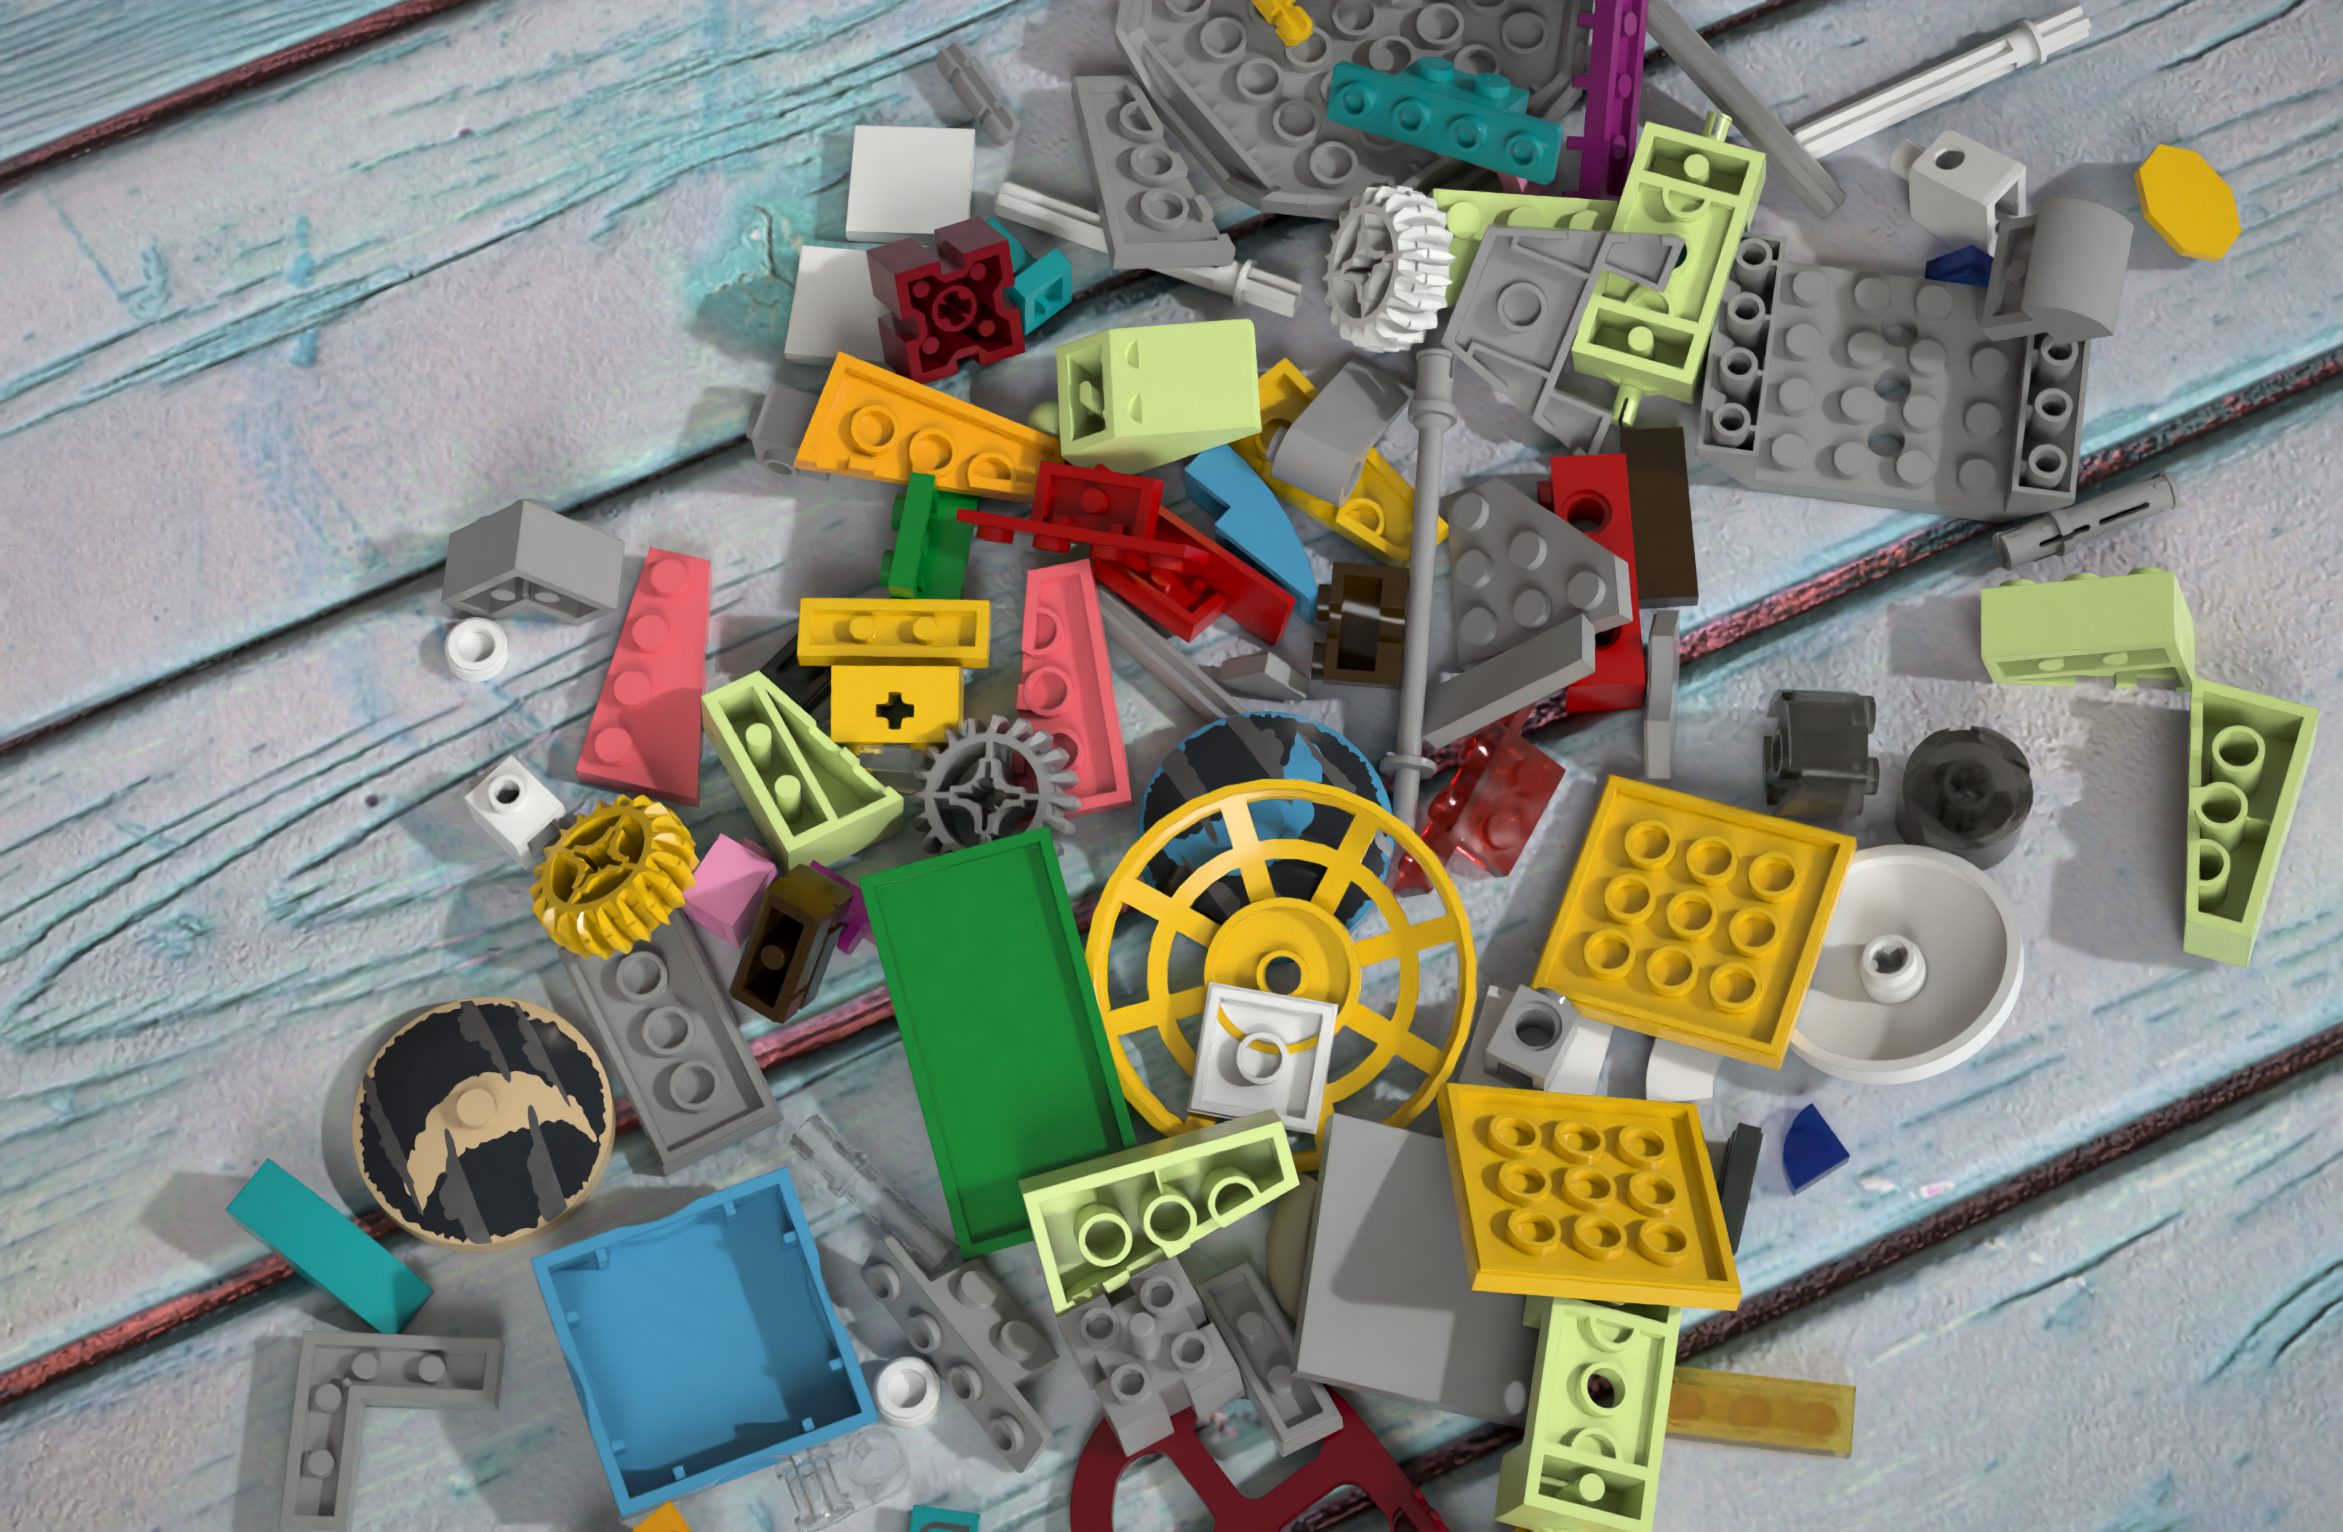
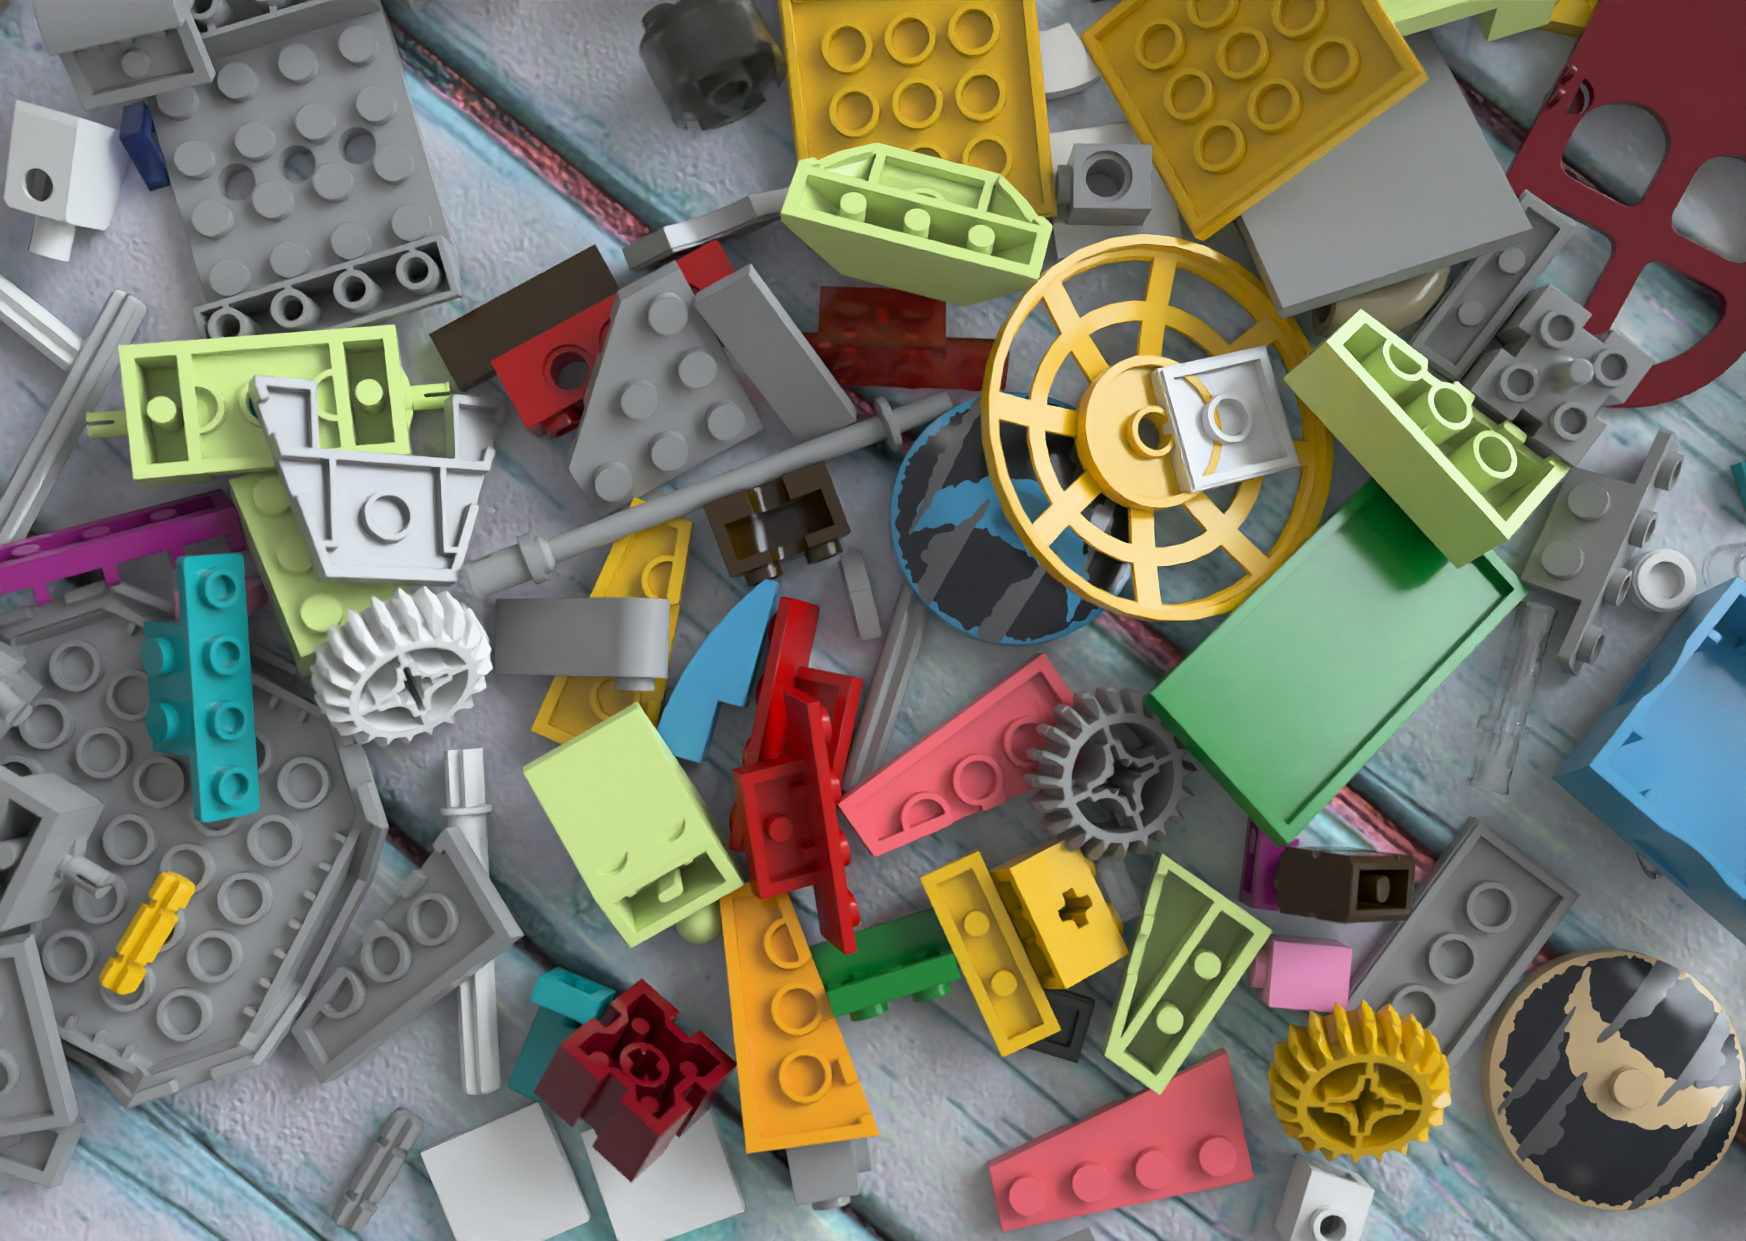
camera: 120 degrees left, 20 degrees up
none -> yellowish green wedge [780,142,1053,307]

